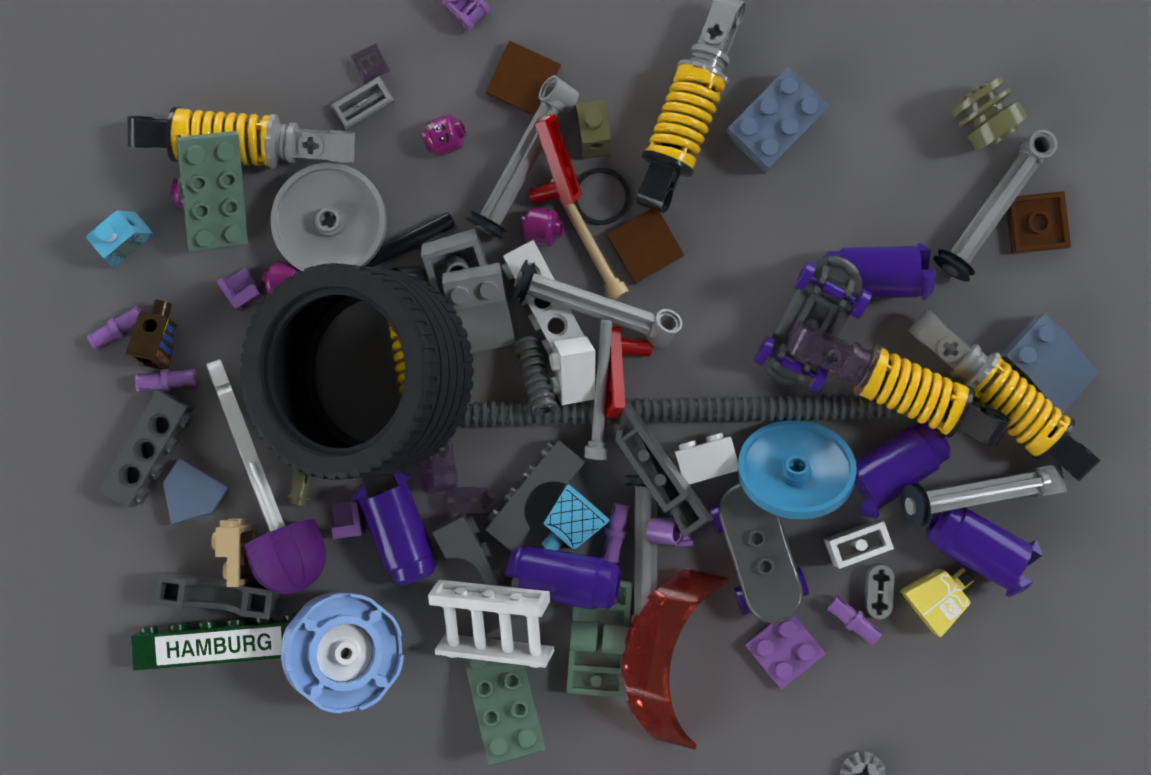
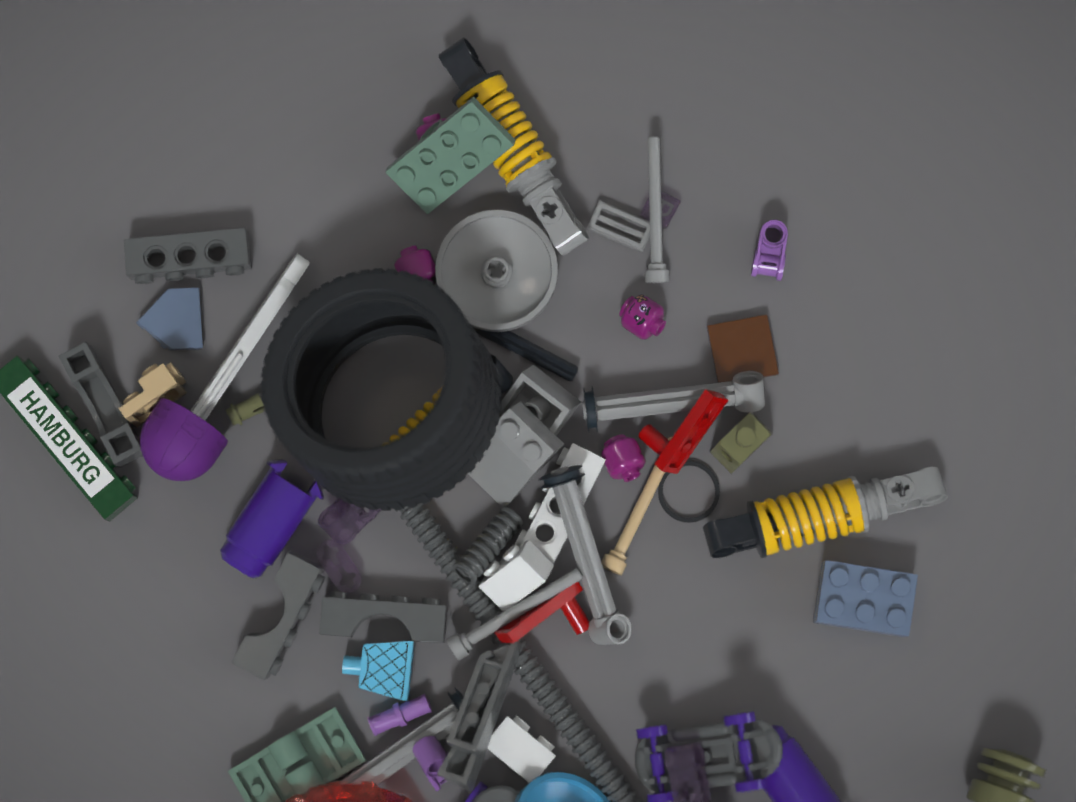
camera: 60 degrees right, 5 degrees down
medium azure torso [86,210,154,269] -> none
medium lavender pin [87,306,142,351] -> none
dark brown torso [126,300,177,370] -> none
medium lavender pin [135,369,197,392] -> none
medium lavender panel [217,268,265,312] -> none
light blue piece [281,591,404,713] -> none
medium lavender panel [331,500,366,539] -> none
white fence [428,580,554,668] -> none
sand green plate [463,636,546,766] -> none
dark purple piece [506,546,621,610] -> none
reddish brown tile [607,209,685,284] -> none
none -> light grey piece [645,136,669,283]

